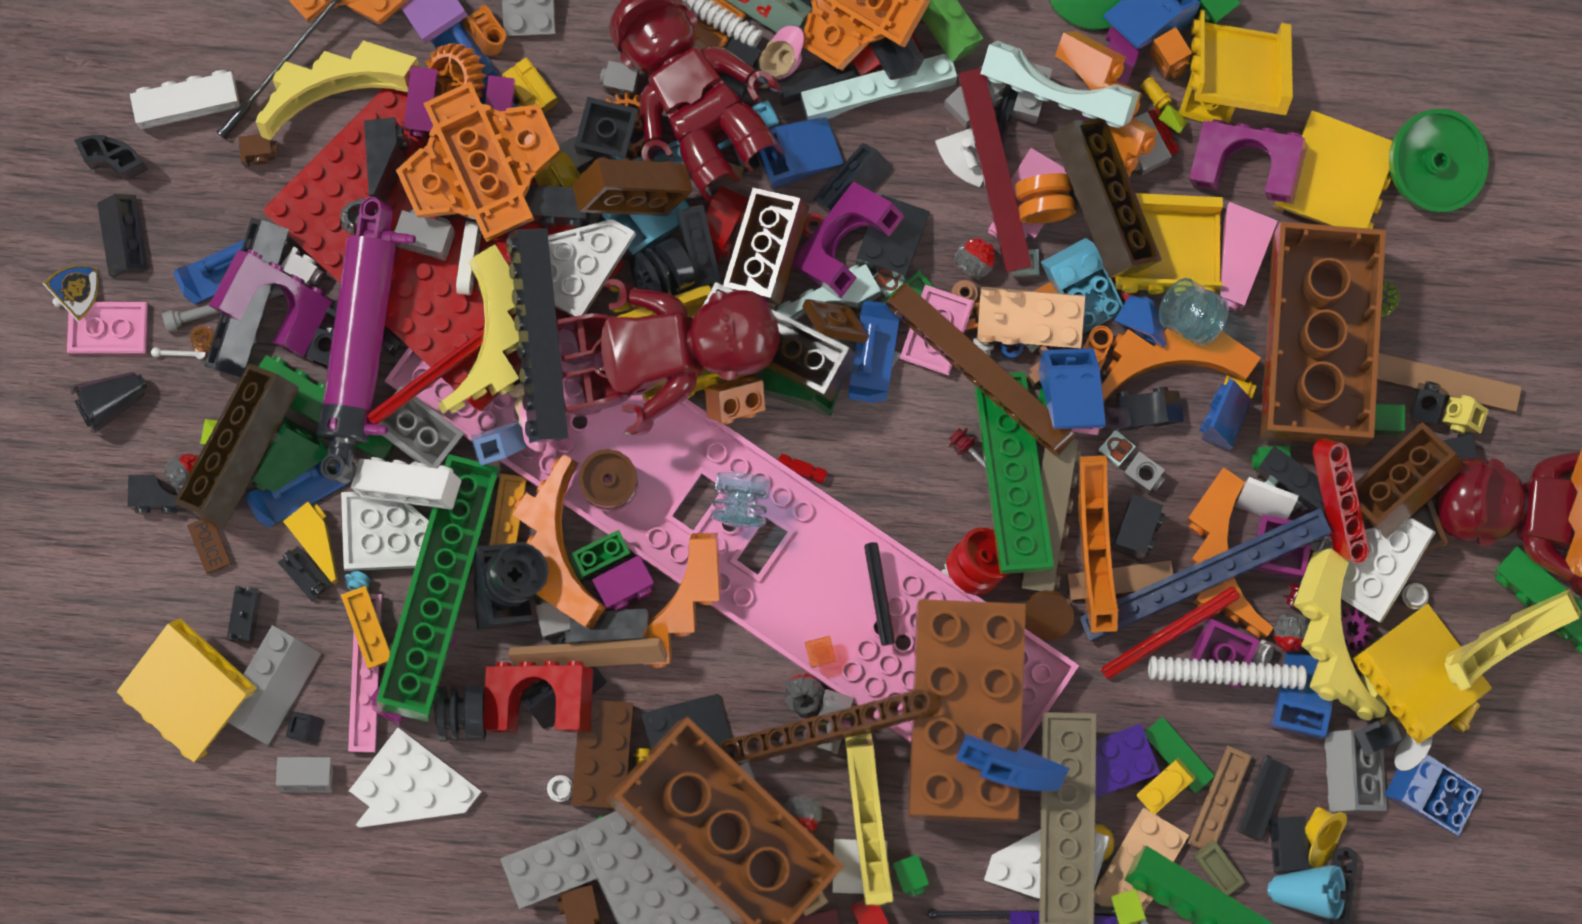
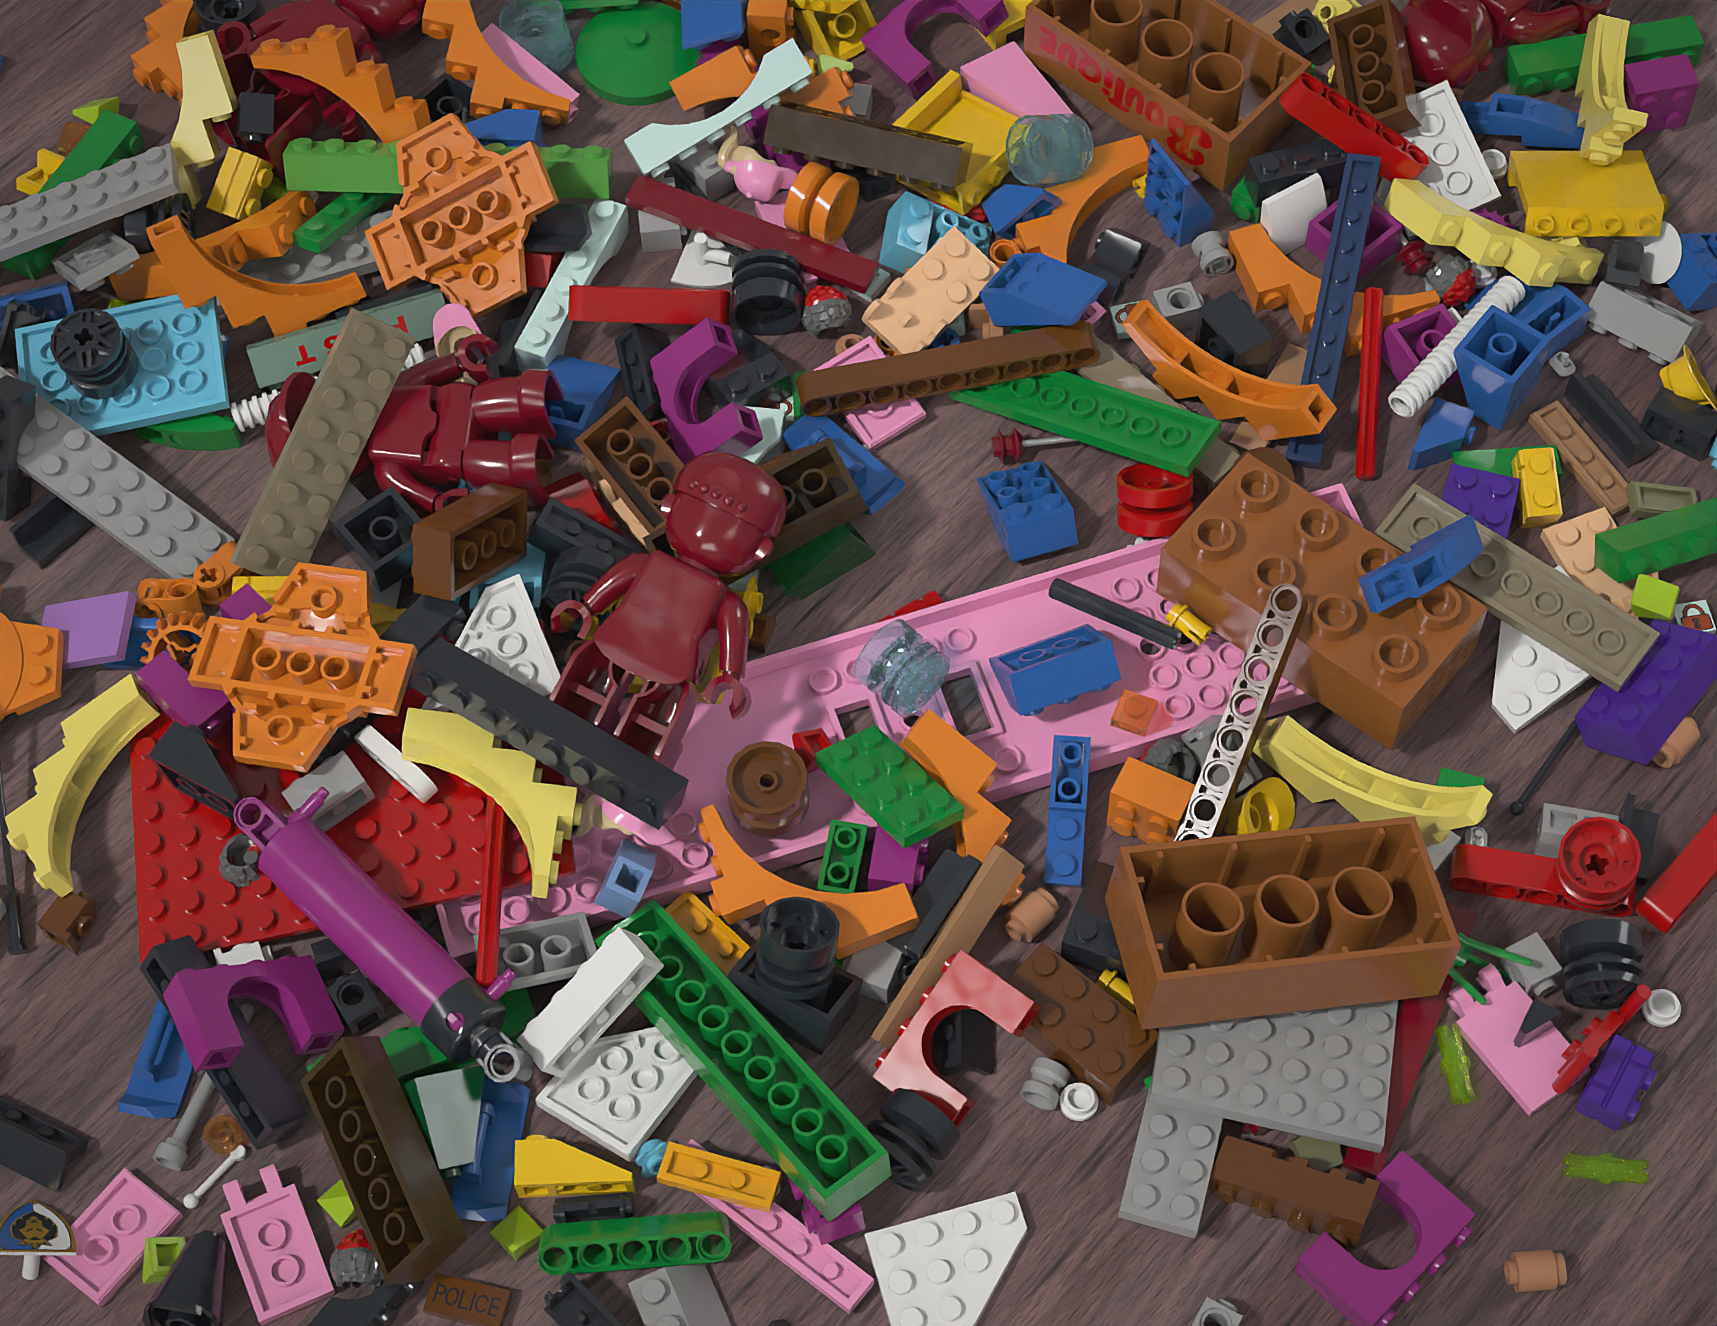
camera: 50 degrees left, 20 degrees down
orange brick [705,376,765,424] -> none
none -> lime slope [142,1236,186,1284]
none -> orange piece [193,541,258,608]
none -> bright pink tile [220,1164,336,1325]
none -> dark tan plate [230,307,417,576]
none -> lime slope [490,1206,543,1261]
none -> green beam [537,1211,732,1275]
none -> red beam [568,285,730,325]
none -> bright pink hair [717,125,799,202]
none -> black wheel [732,249,801,336]
none -> red slope [792,728,833,774]
none -> green plate [815,725,965,849]
none -> blue slope [977,461,1078,562]
none -> blue slope [989,624,1121,716]
none -> nougat brick [1004,888,1059,942]
none -> light grey wheel [1020,1057,1070,1111]
none -> blue slope [1044,735,1091,888]
none -> orange brick [1107,756,1196,844]
none -> yellow pin [1165,603,1213,647]
none -> light grey wheel [1191,231,1234,277]
none -> yellow piece [1224,777,1295,835]
none -> blue slope [1408,398,1477,471]
none -> blue slope [1453,305,1551,431]
none -> blue slope [1460,93,1585,149]
none -> white rock [1465,827,1488,847]
none -> white rock [1549,352,1576,376]
none -> magenta brick [1623,54,1700,135]

